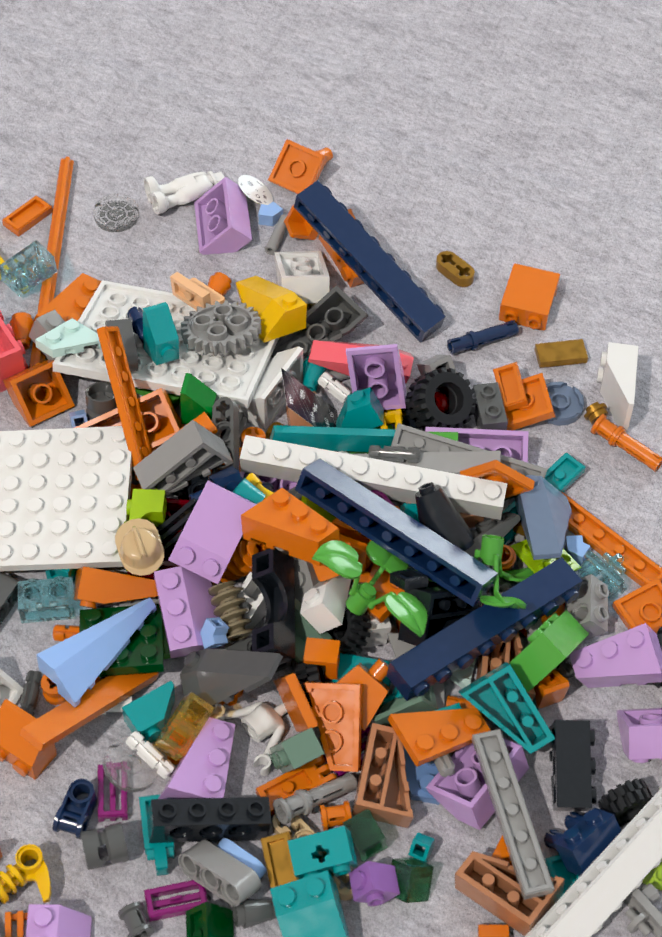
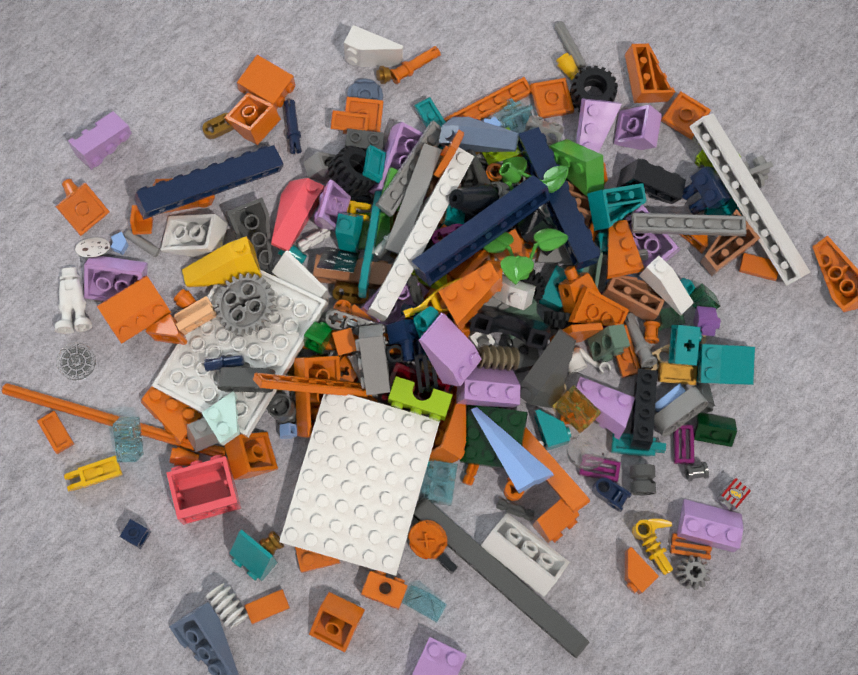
camera: 80 degrees left, 20 degrees up
tan piece [115,518,164,576] -> none
white axle [126,731,175,779] -> none
teal slope [143,302,179,365] -> none
light blue piece [200,617,229,649] -> none
orange panel [304,637,340,680] -> none
dark grey axle [368,445,420,463] -> none
black tile [390,568,429,591] -> none
pearl gold tile [534,339,588,368] -> none
black tyre [598,778,653,827] -> none
none -> lavender wedge [68,111,132,170]
none -> orange slope [97,275,171,344]
none -> orange slope [145,314,188,345]
none -> orange slope [224,93,281,145]
none -> teal tile [363,145,386,183]
none -> white slope [639,256,694,316]

